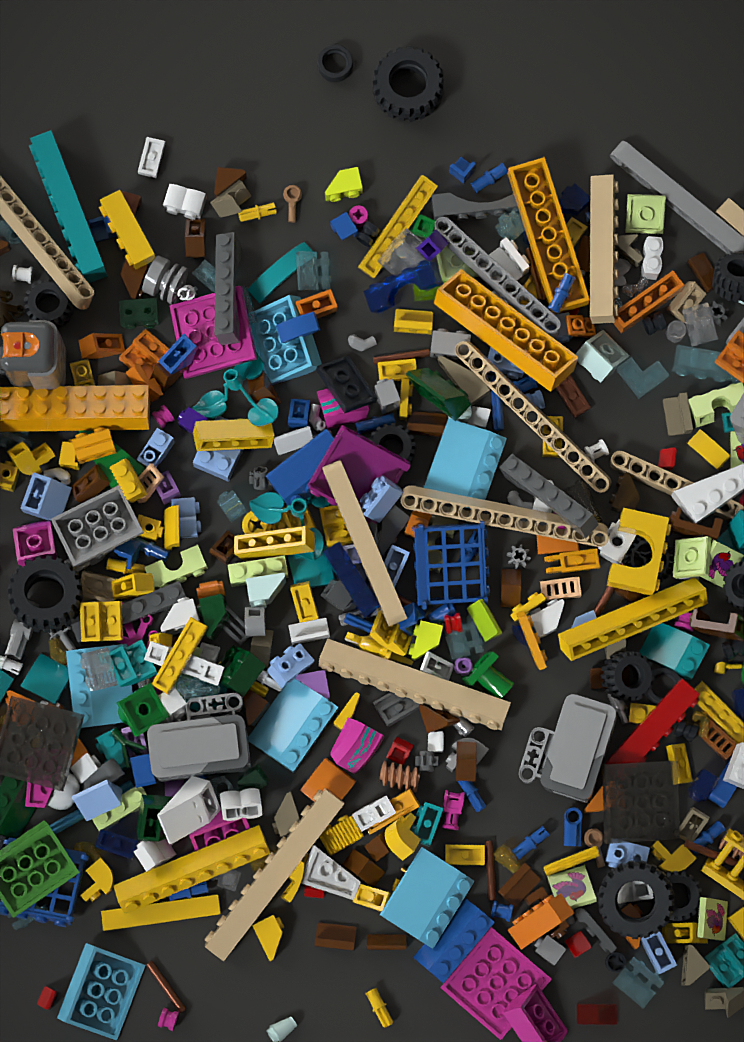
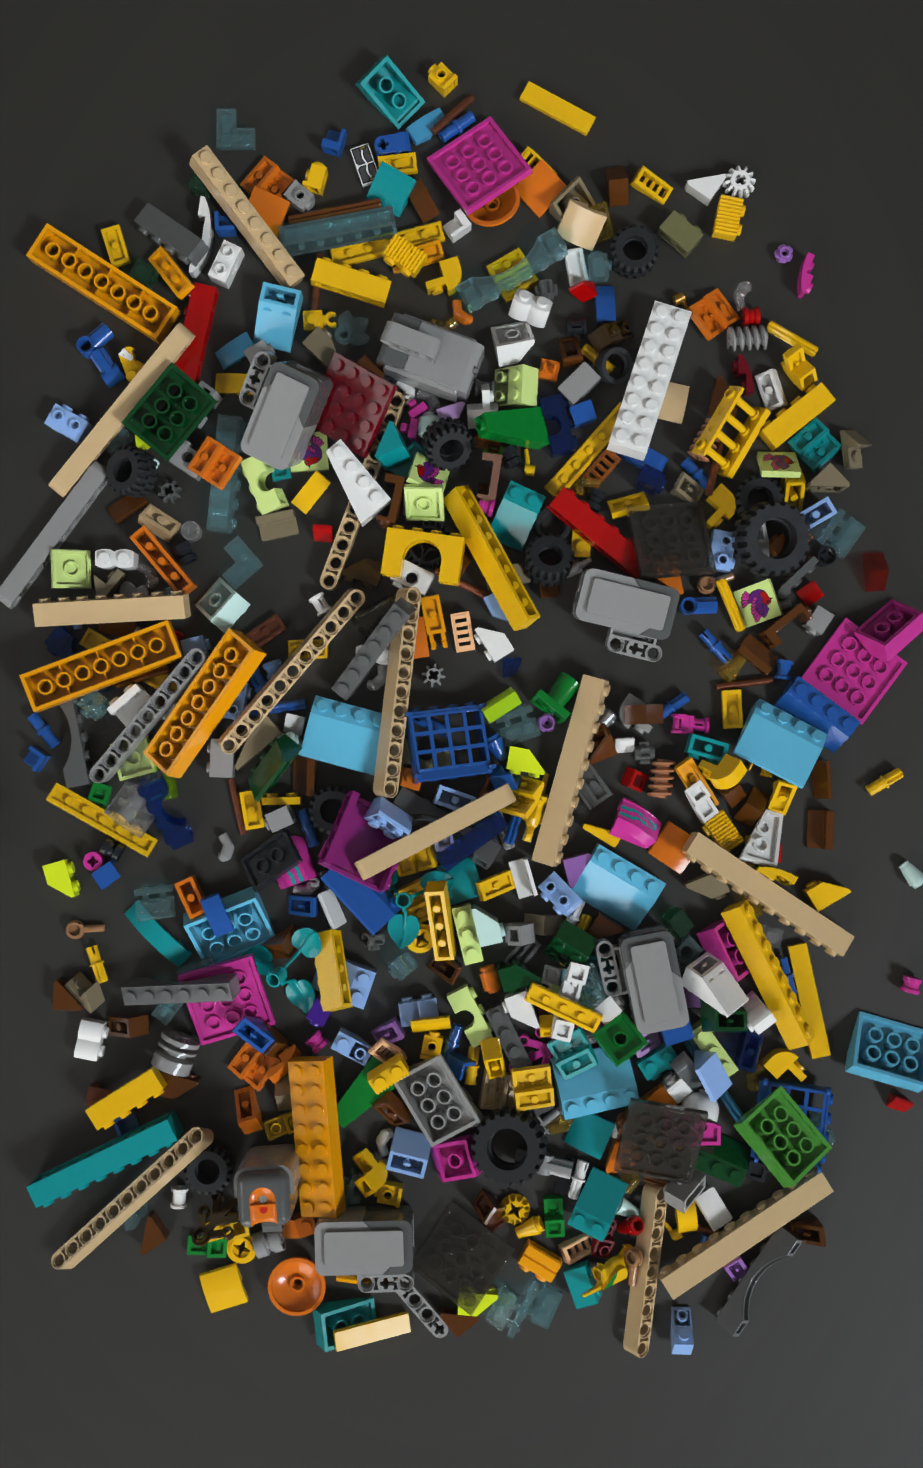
camera: 90 degrees left, 10 degrees up
yellow brick [59,440,80,470] -> none
light orange brick [72,427,116,464] -> none
clear brick [80,647,118,692] -> none
dark green plant [110,728,146,768] -> none
clear green brick [119,298,159,329] -> none
white plate [138,137,165,178] -> none
copper bar [146,961,186,1013] -> none
white axle [178,285,198,300] -> none
white brick [220,788,262,821] -> none
yellow panel [394,309,433,335] -> none
dark purple brick [416,229,449,262] -> none
white slope [420,651,454,681] -> none
red wheel [444,613,463,634] -> none
reddish brown slope [500,569,521,608] -> none
orange brick [508,893,574,949] -> none
yellow plate [510,592,547,622] -> none
light orange plate [516,611,547,670] -> none
blue pin [548,273,576,313] -> none
orange slope [565,315,596,338] -> none
clear brick [682,303,718,347] -> none

